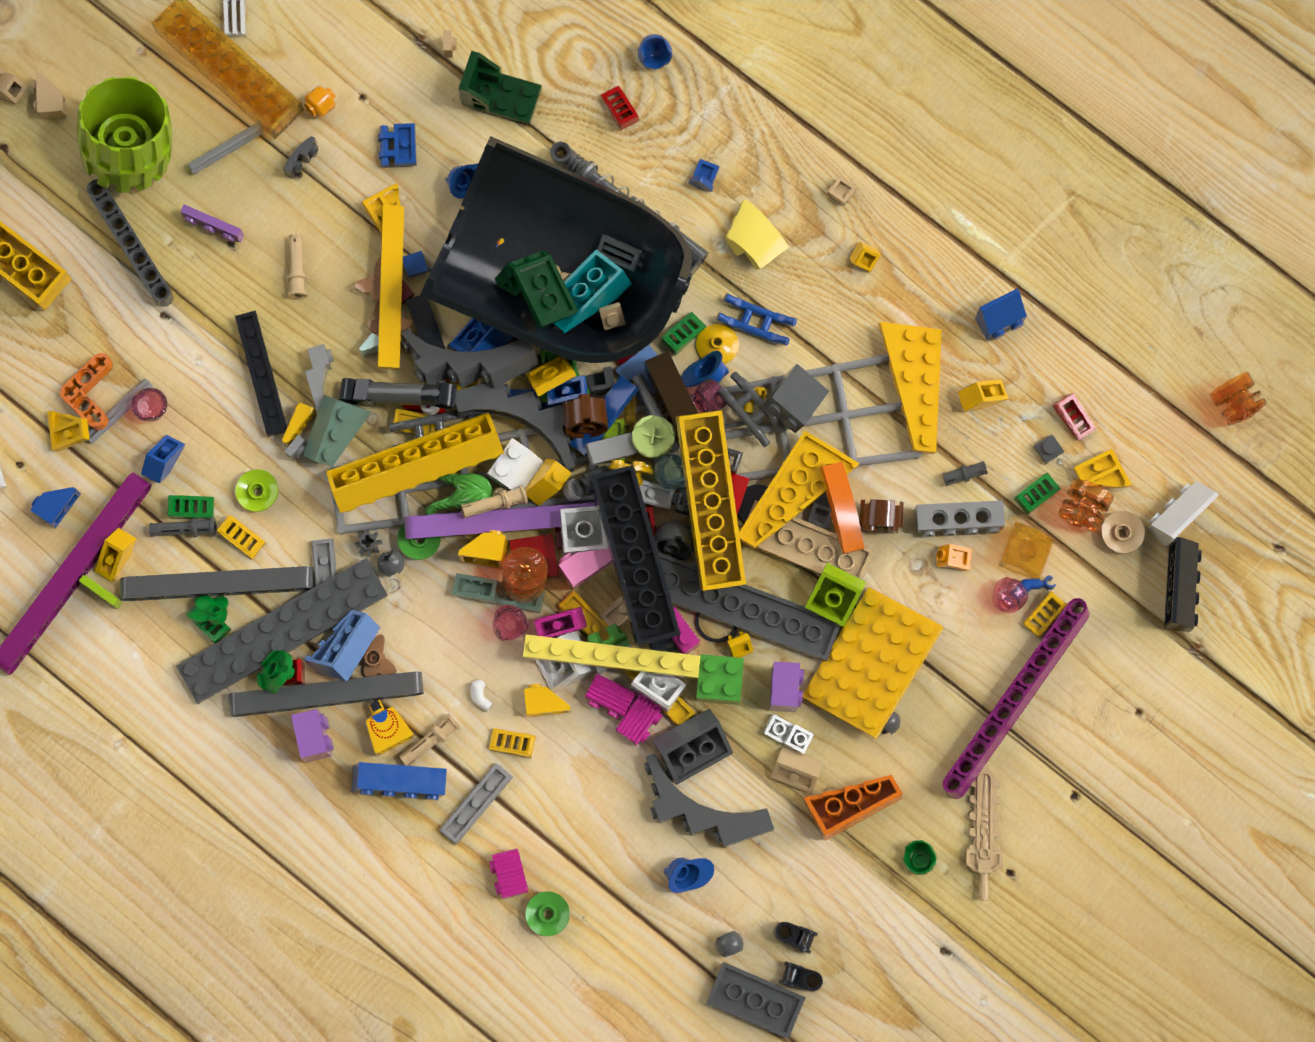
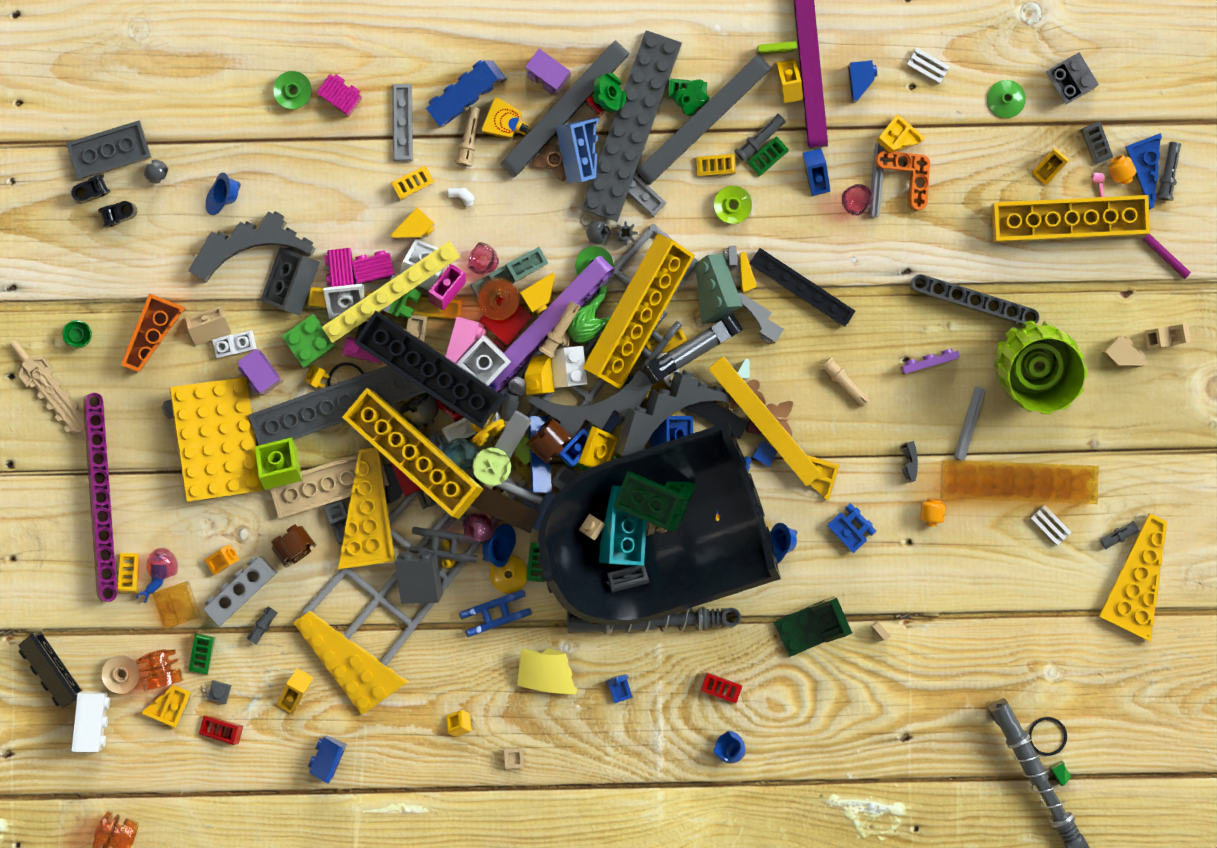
camera: 140 degrees right, 10 degrees up
orange slope [821,462,864,554] -> none

